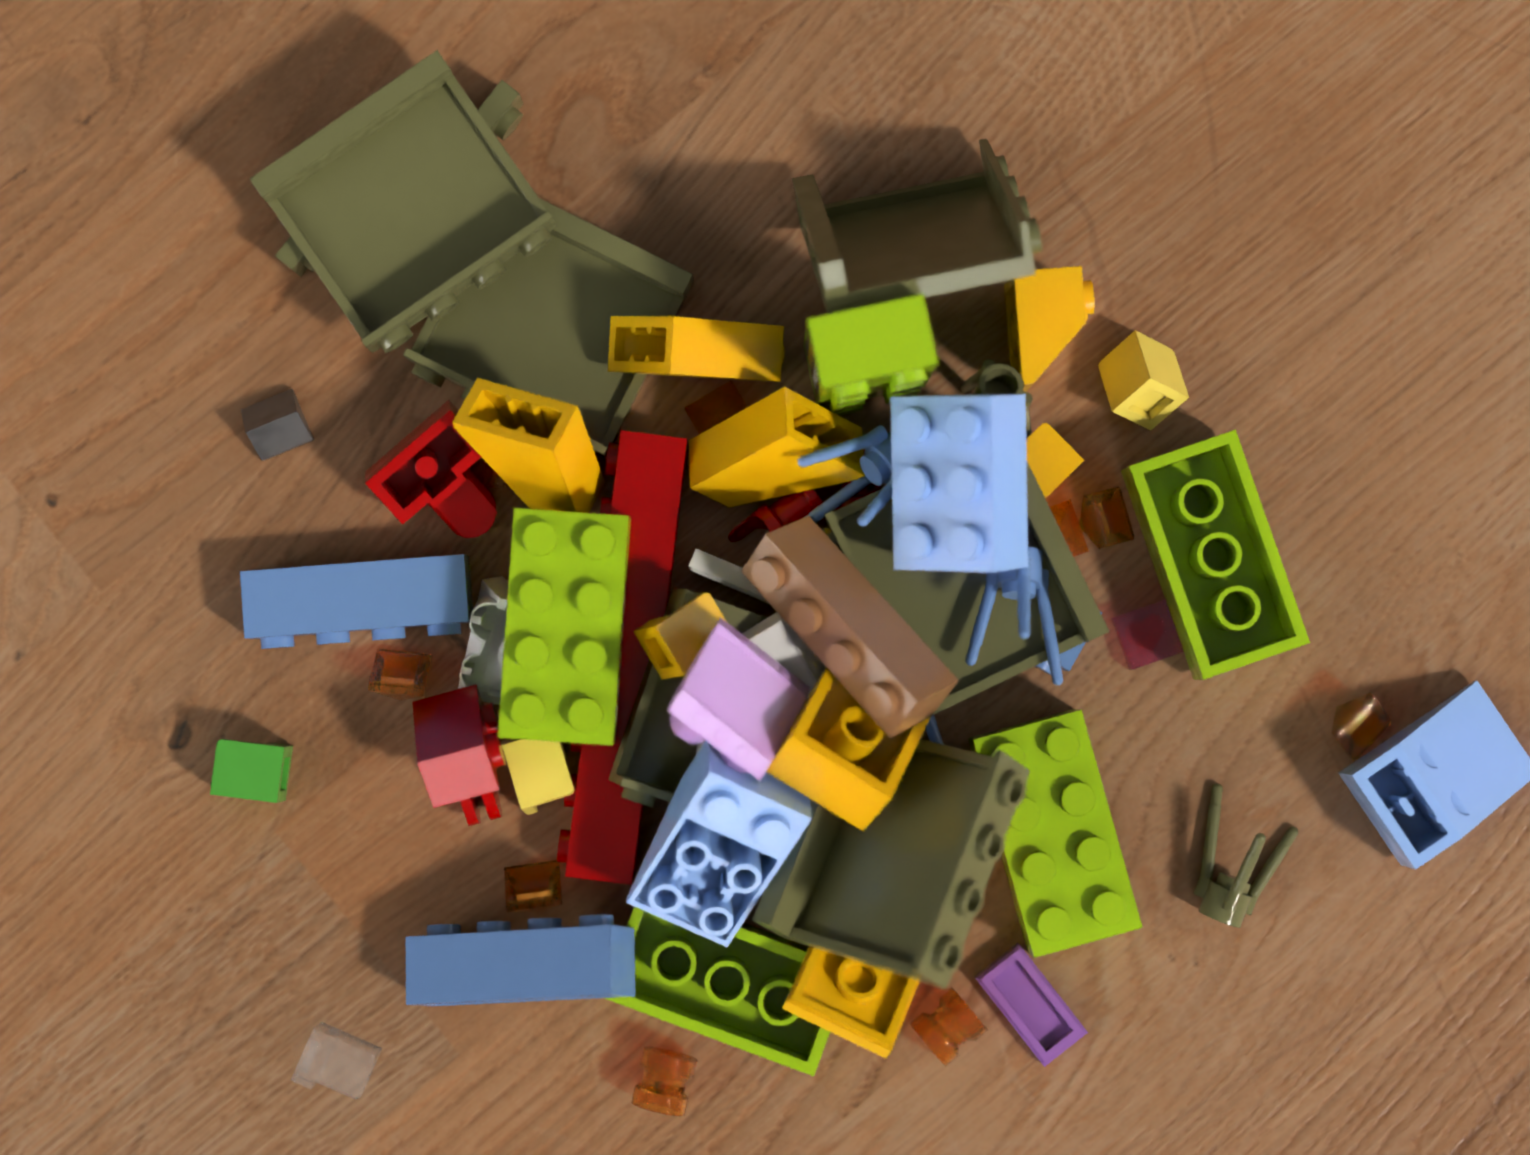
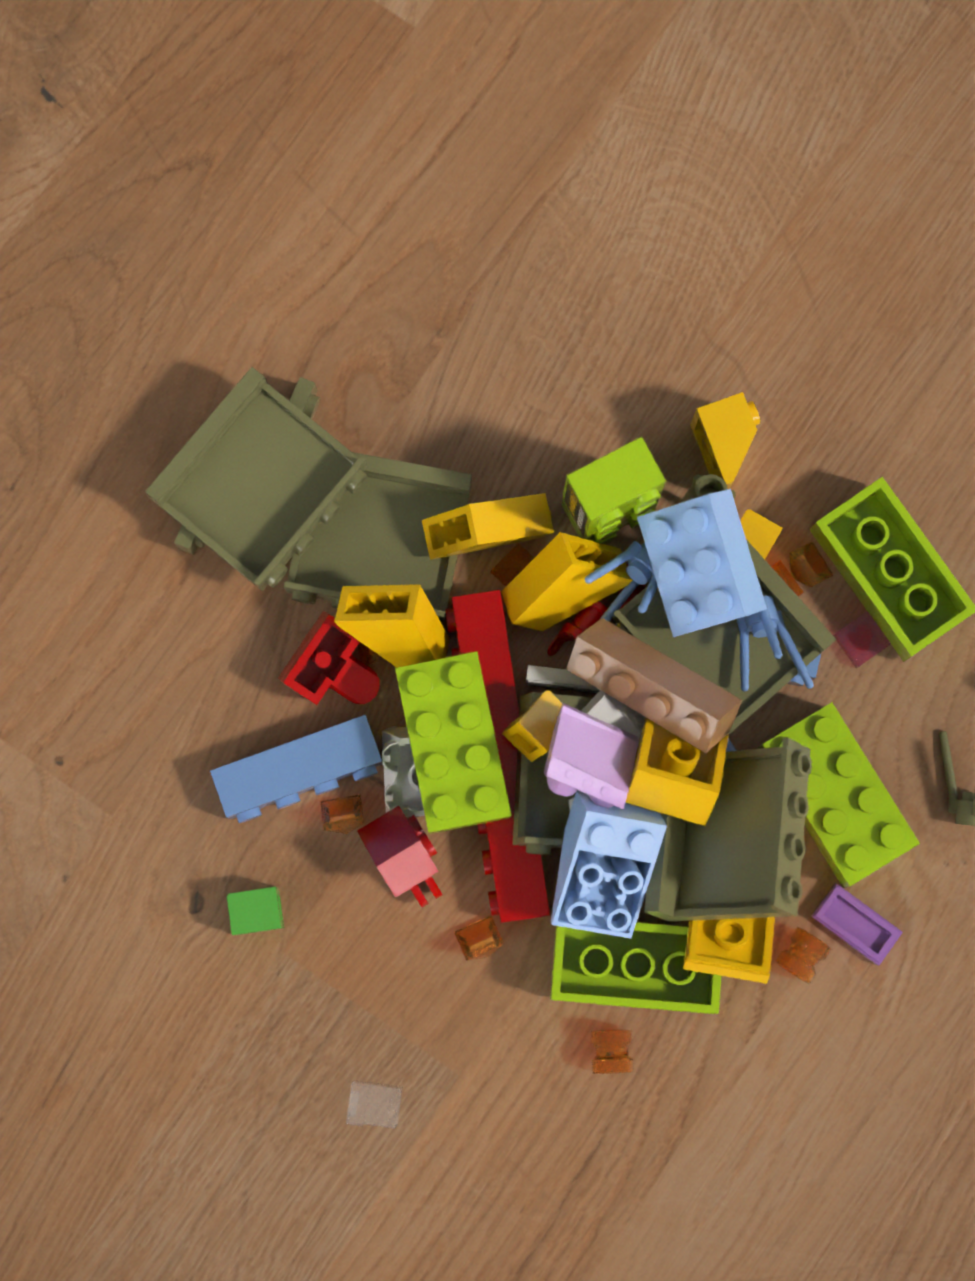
camera: 10 degrees left, 5 degrees down
flat silver slope [241,389,314,461] -> none
medium blue brick [406,915,636,1007] -> none
light yellow panel [502,739,575,815] -> none
olive panel [792,138,1042,314] -> none
light yellow panel [1098,330,1189,431] -> none

